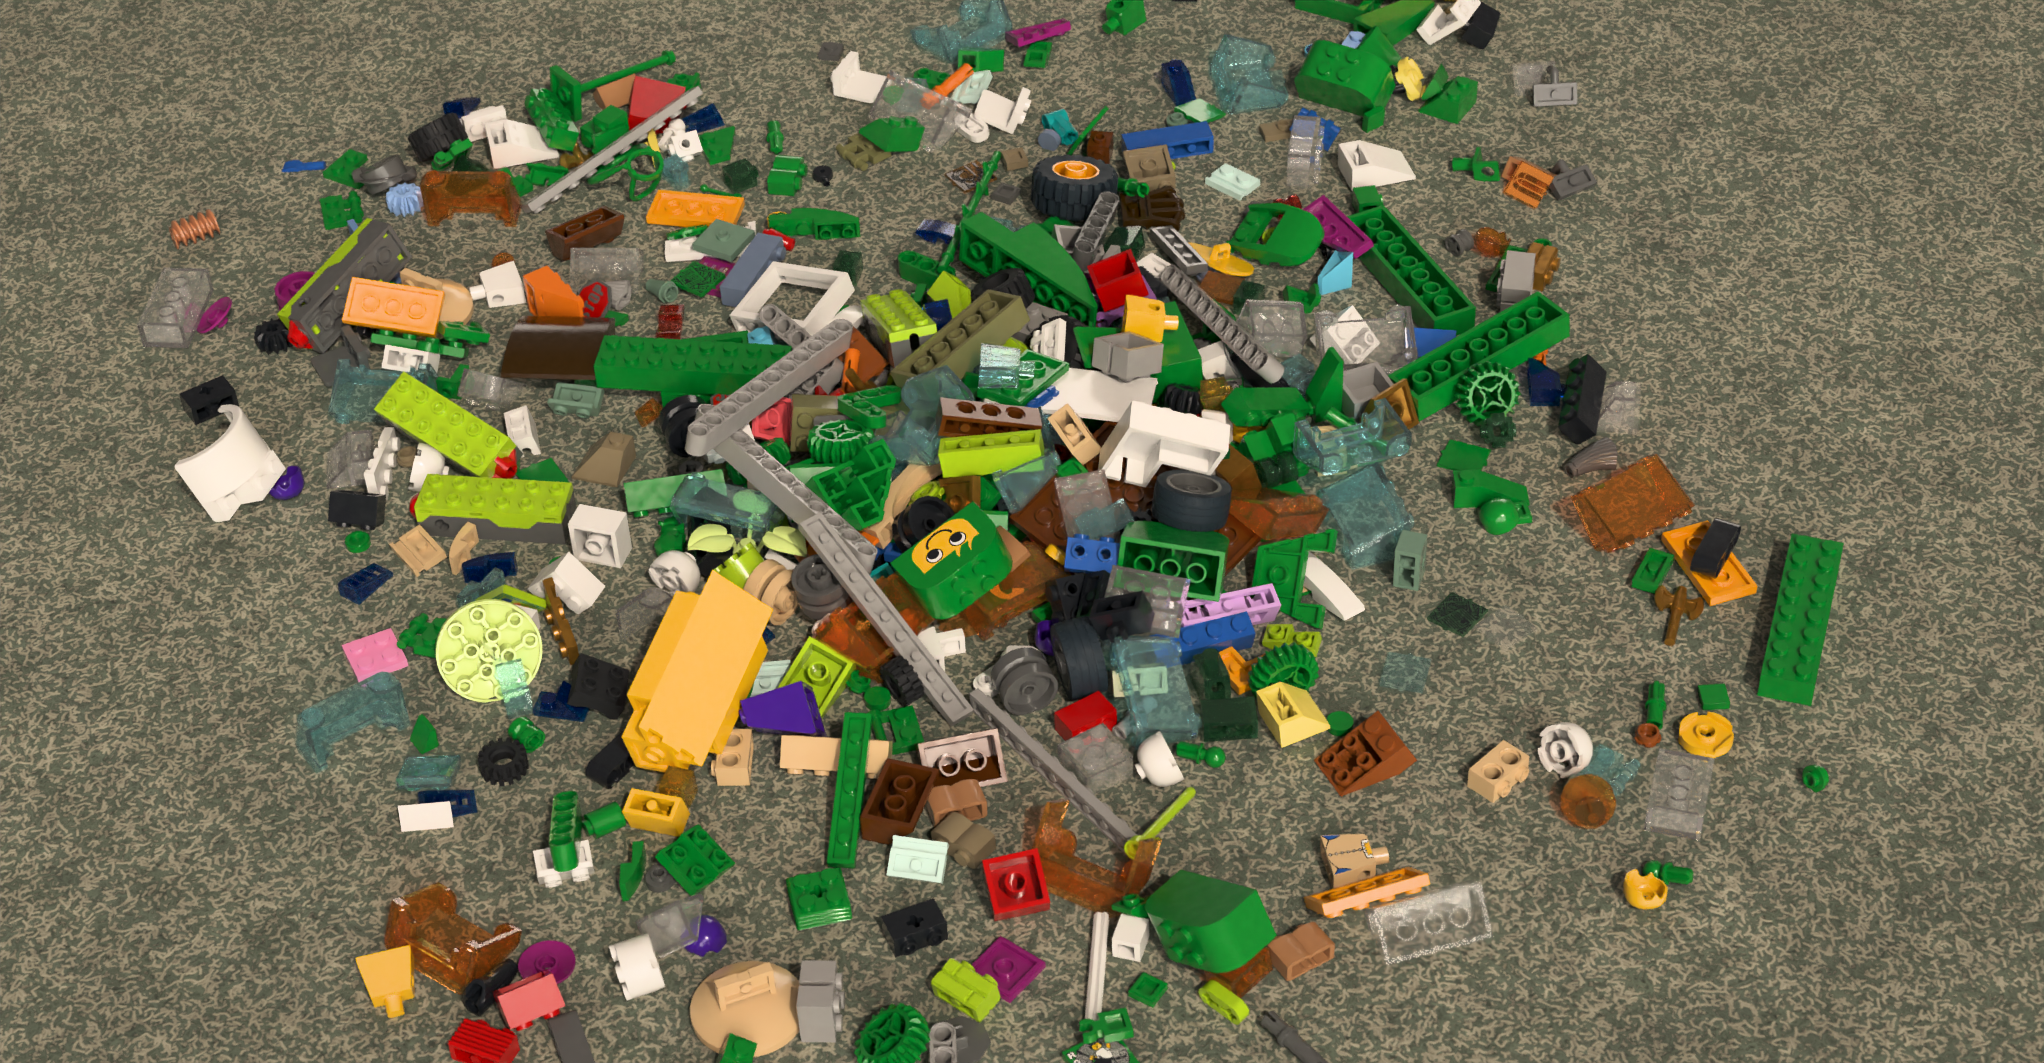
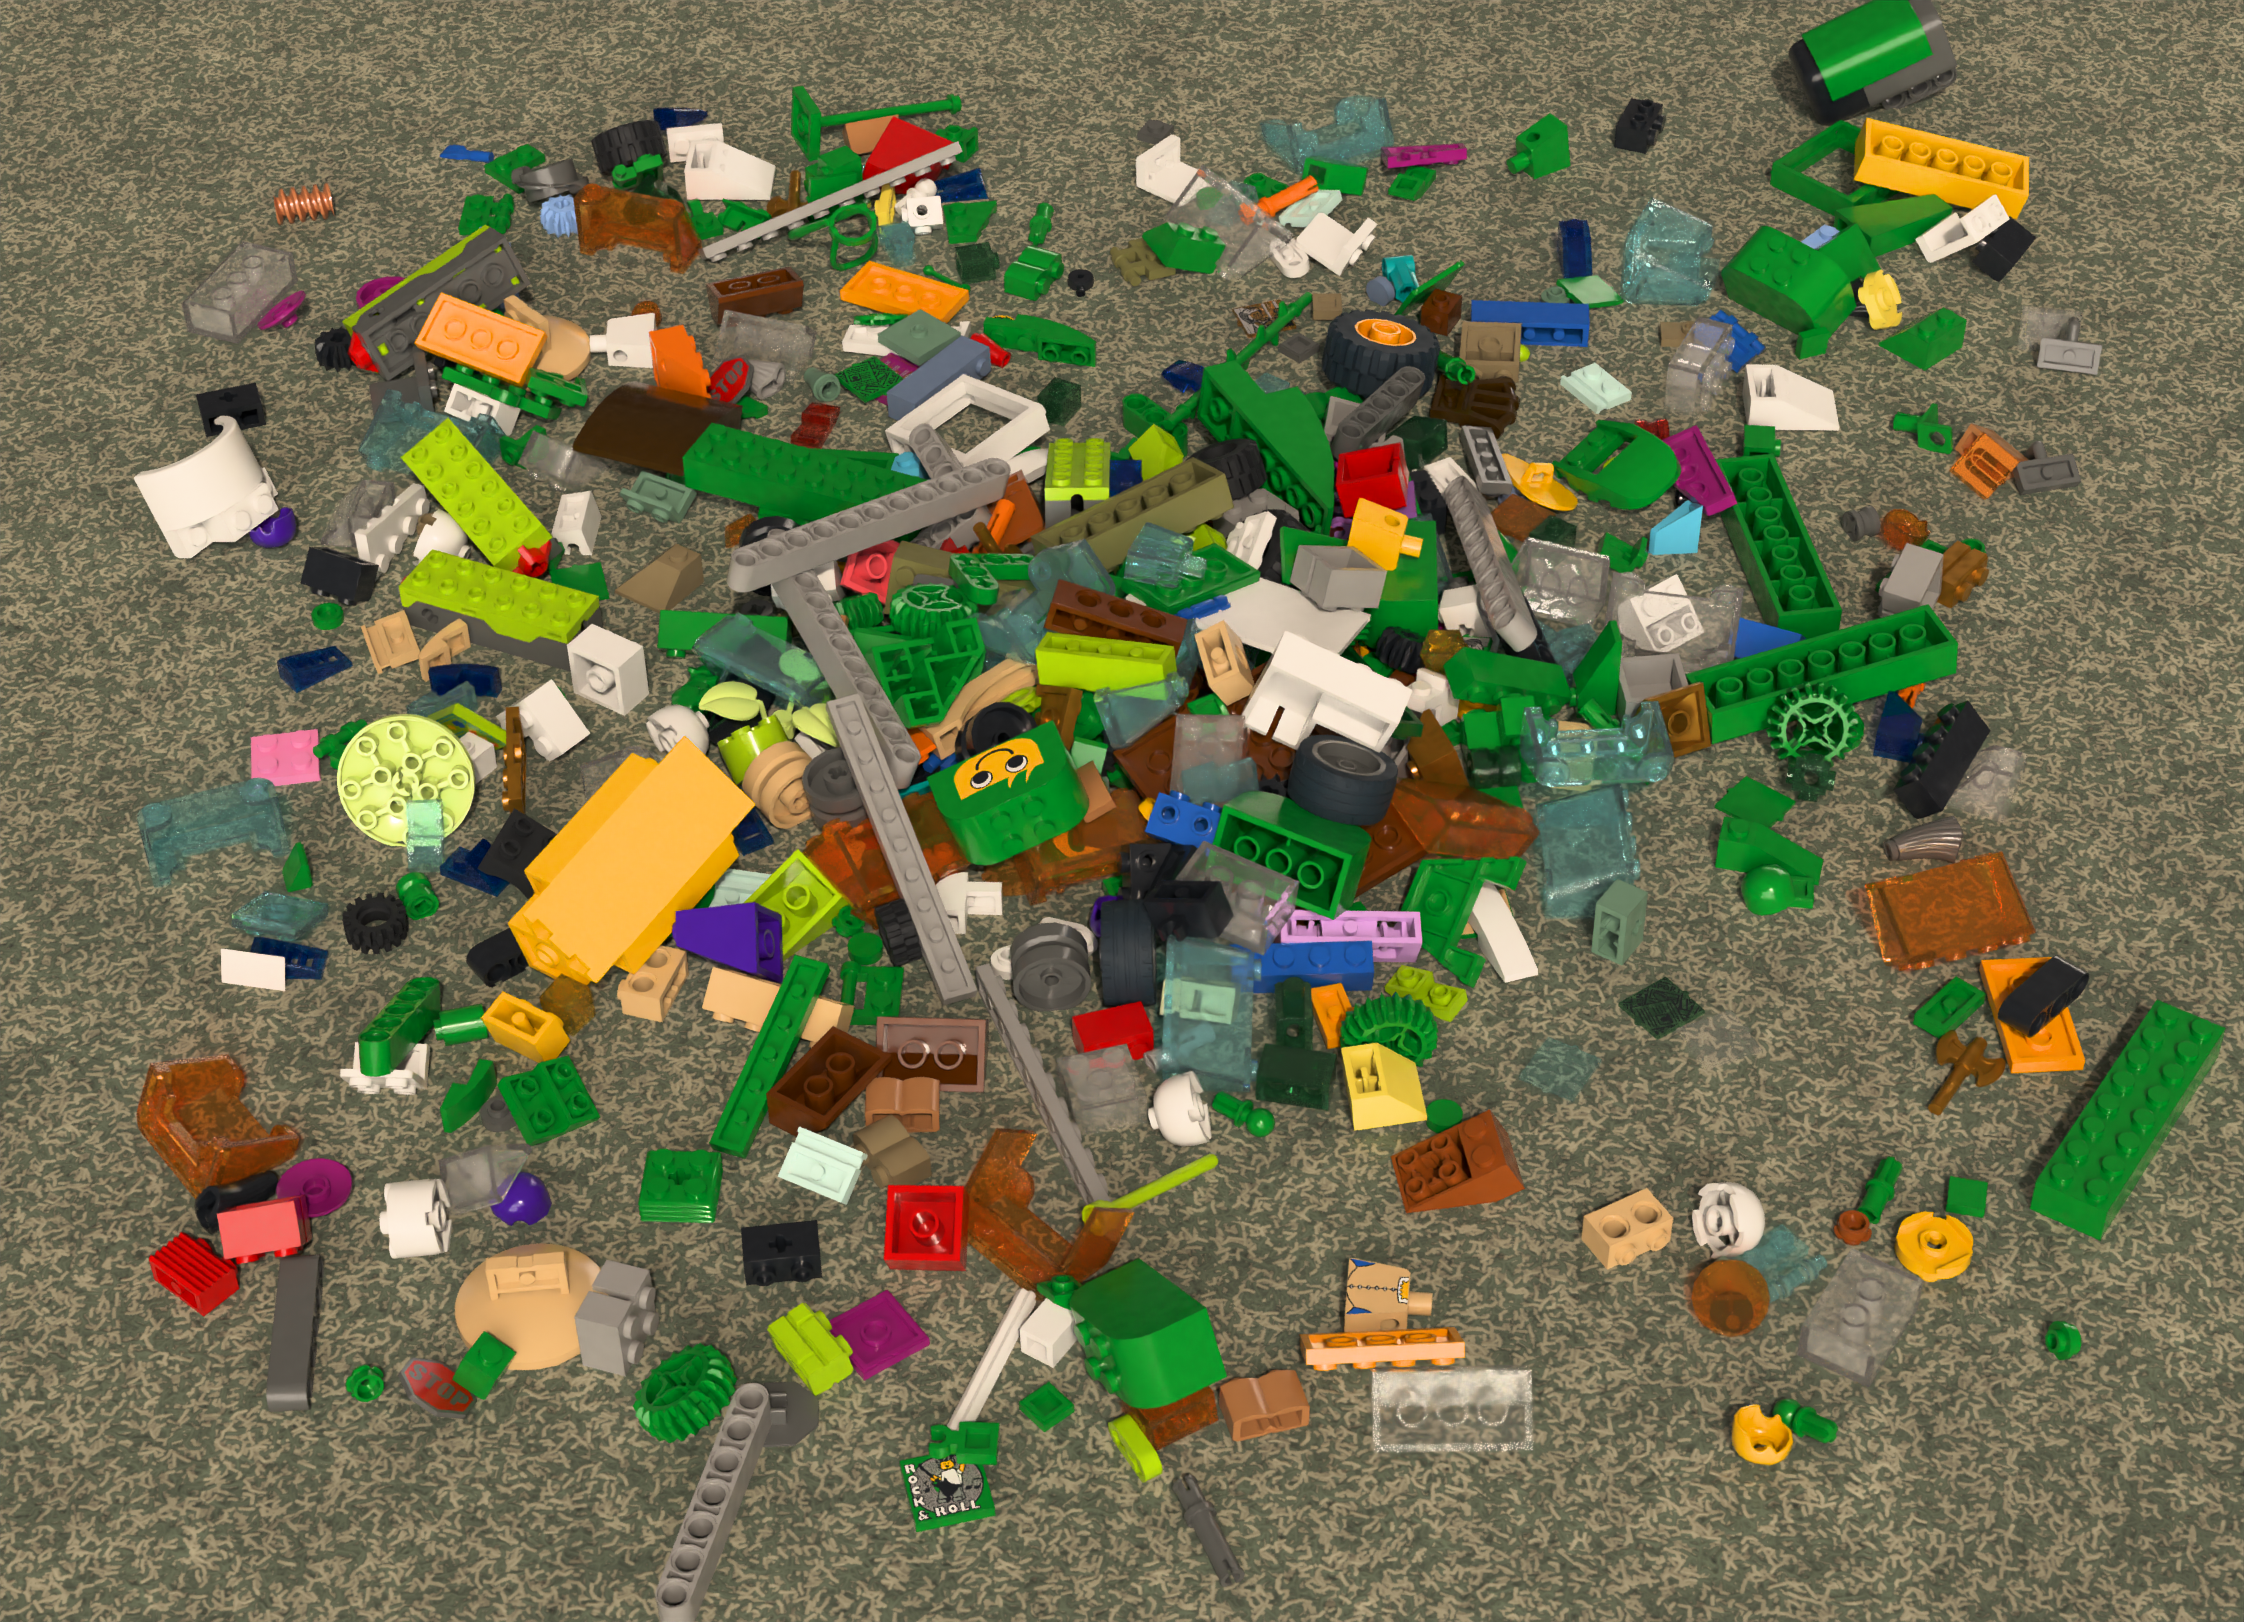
camera: 15 degrees right, 0 degrees up
yellow torso [356,945,415,1018] -> none
green brick [525,88,579,152] -> none
green slope [1421,64,1449,100] -> none

